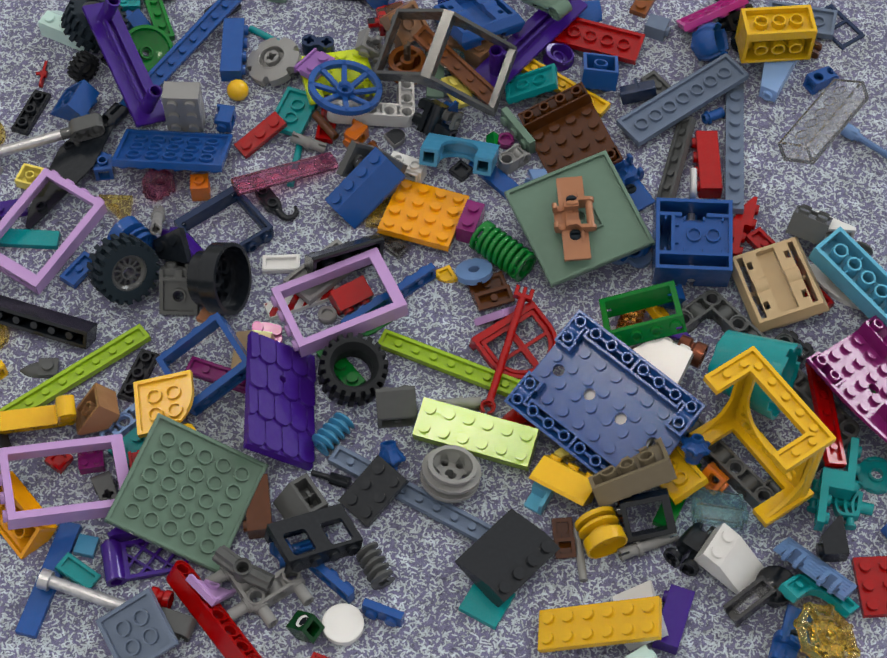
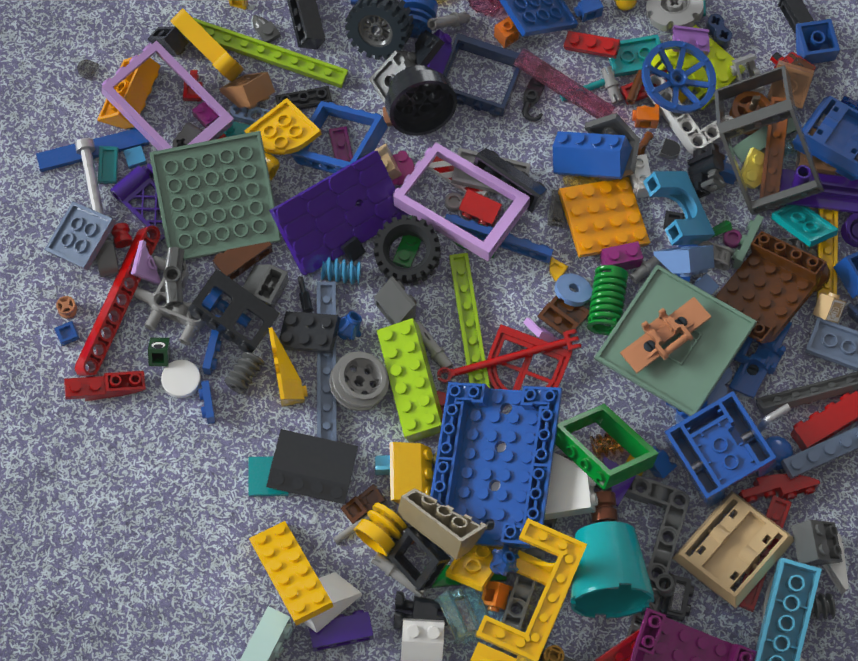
camera: 55 degrees right, 10 degrees up
white tile [262,254,300,274] -> none
none -> yellow wedge [268,327,308,406]
none -> black tile [340,236,366,262]
none -> light grey pin [629,256,662,284]
none -> medium blue slope [654,245,715,277]
none -> tan brick [813,292,846,323]

